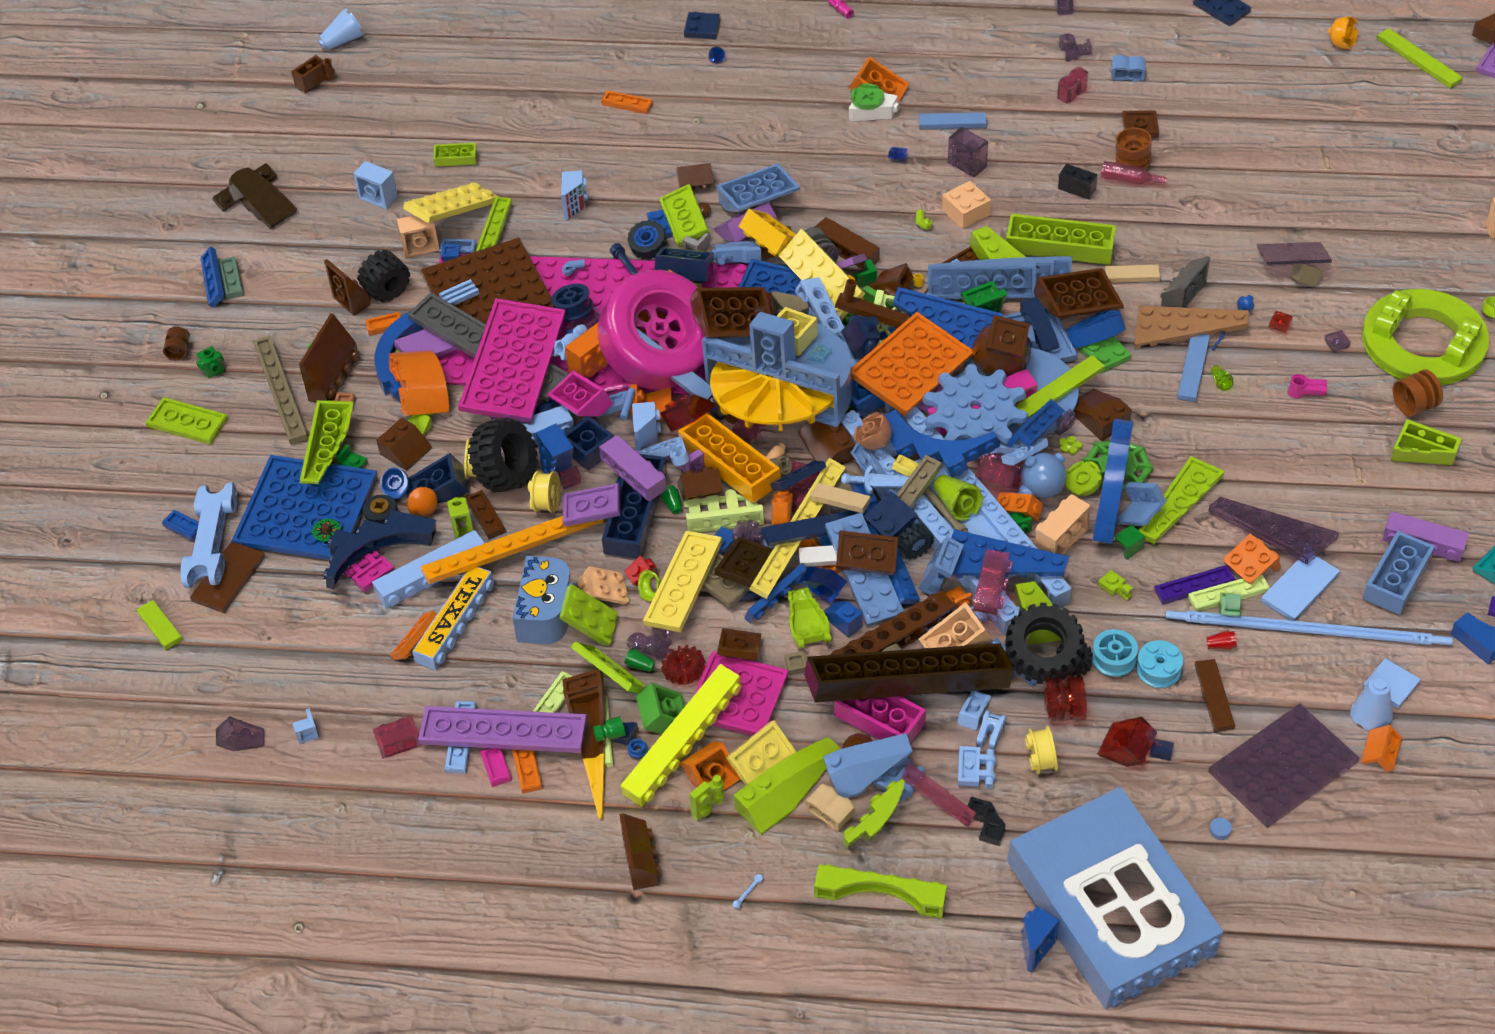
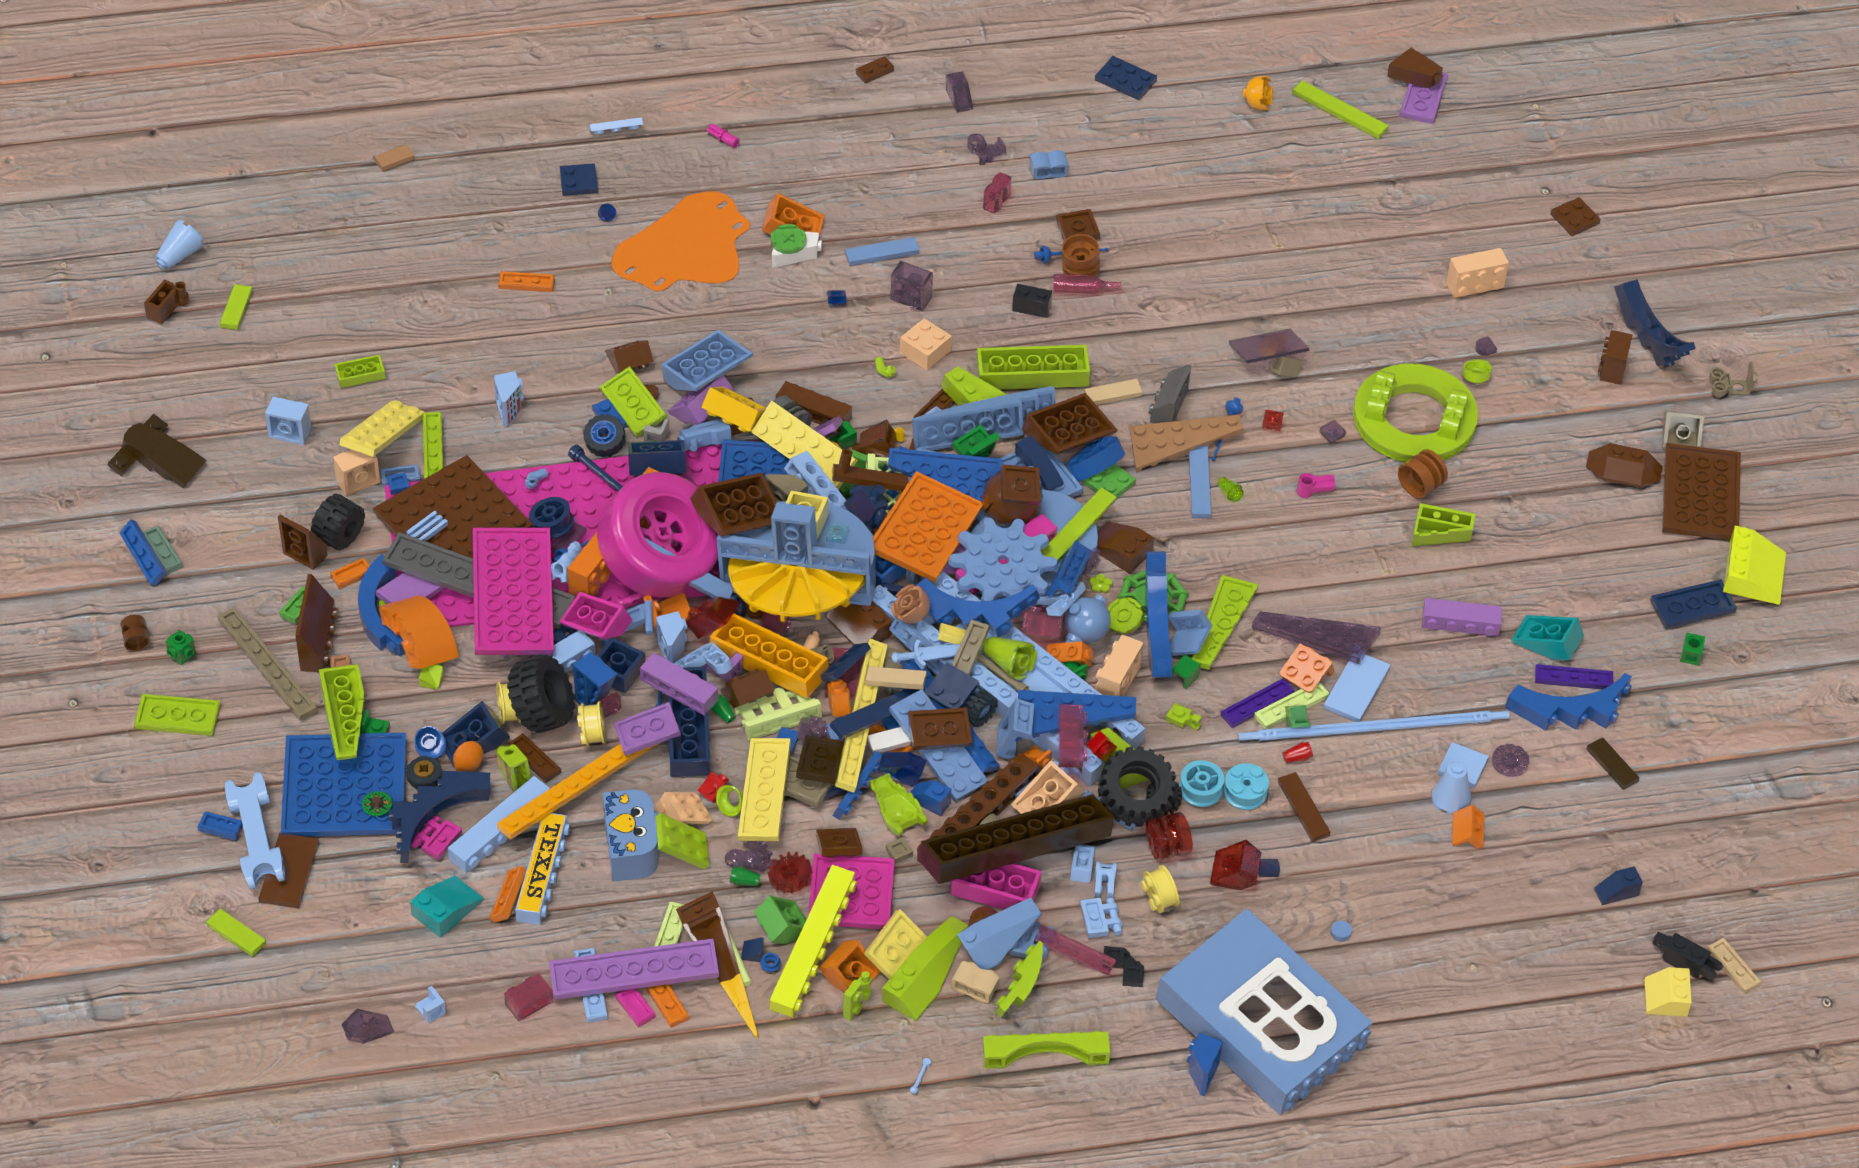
camera: 20 degrees left, 0 degrees up
reddish brown slope [376,418,432,471] -> none
lime tile [571,641,647,694] -> none
green piece [593,716,626,742] -> none
reddish brown slope [619,813,661,891] -> none
clear purple plate [1208,704,1360,828] -> none
medium blue brick [1363,531,1435,615] -> none
none -> lime tile [220,284,253,330]
none -> teal slope [410,876,484,938]
none -> orange piece [611,191,750,291]
none -> blue sword [1034,246,1108,264]
none -> red bracket [1087,730,1117,761]
none -> clear purple wheel [1492,744,1529,777]

